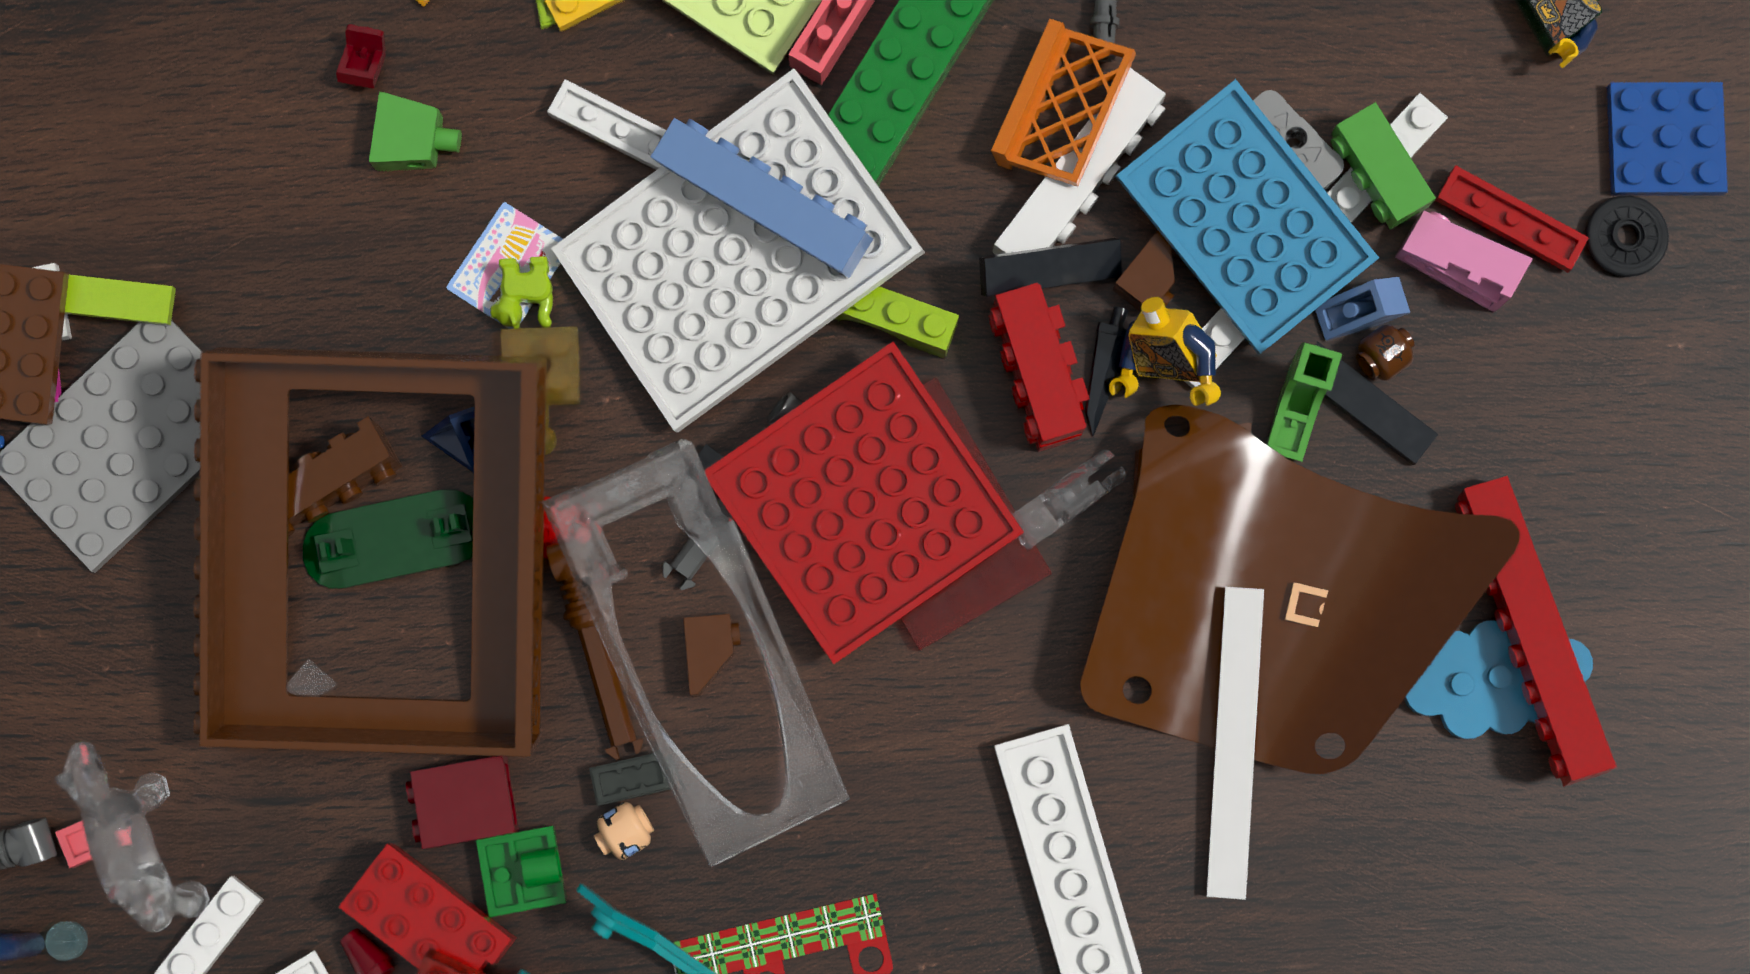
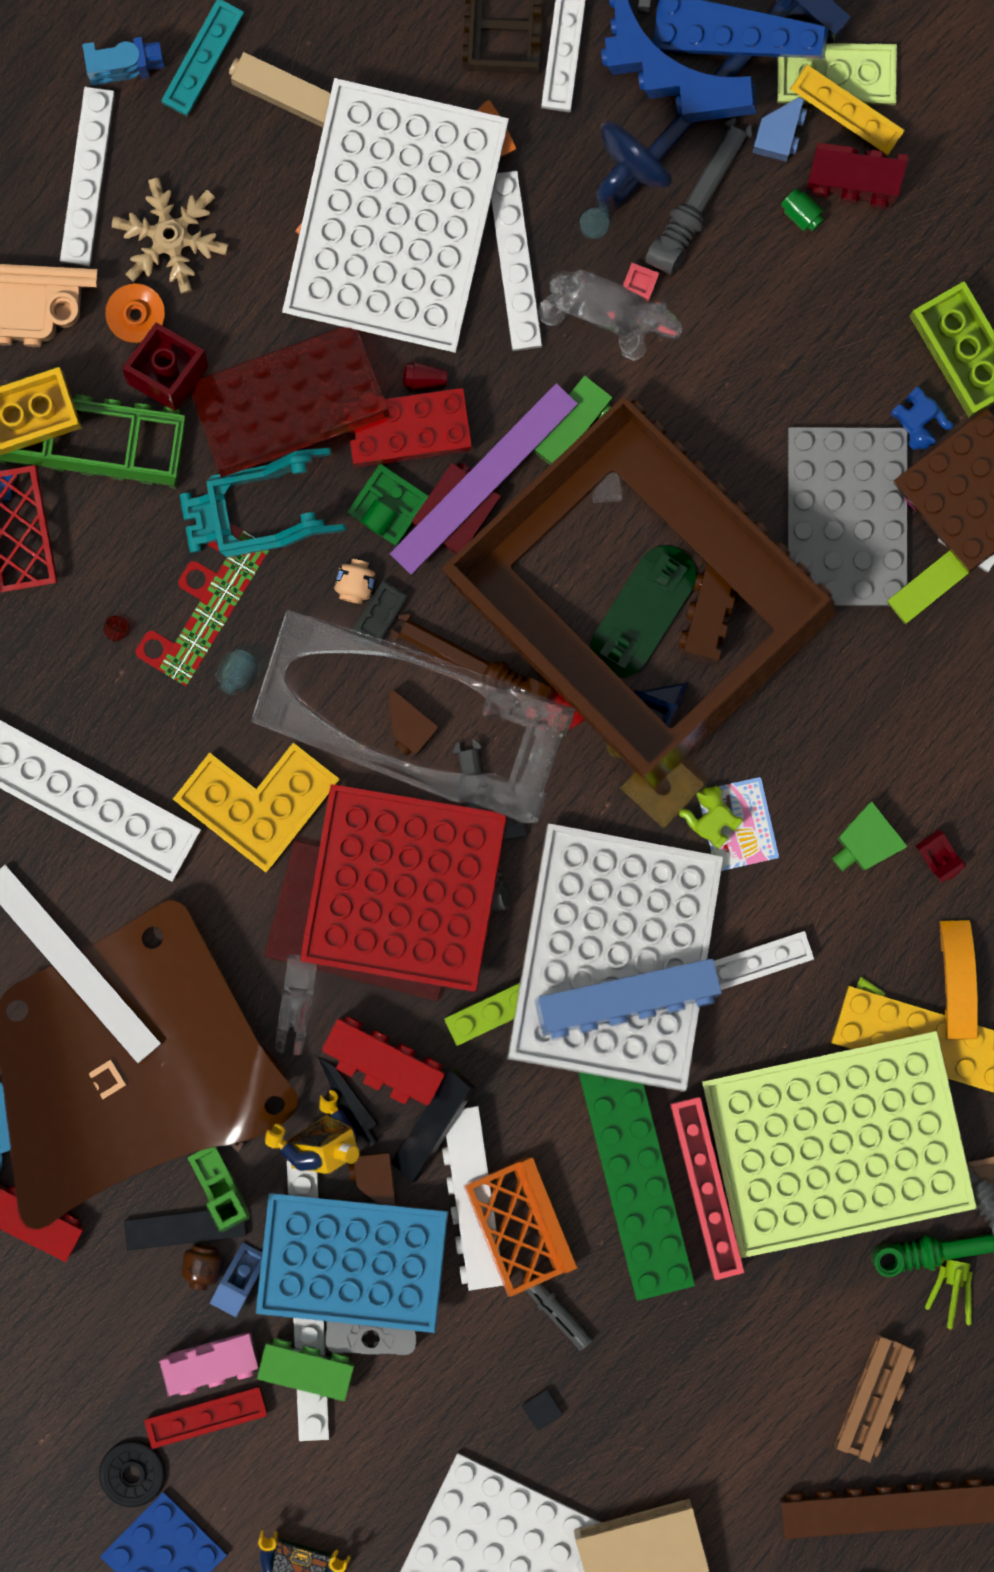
camera: 135 degrees right, 5 degrees up
none -> yellow plate [173,743,340,873]
none -> clear light blue head [214,649,259,695]
none -> medium lavender tile [390,383,578,575]
none -> bright green brick [532,375,613,465]

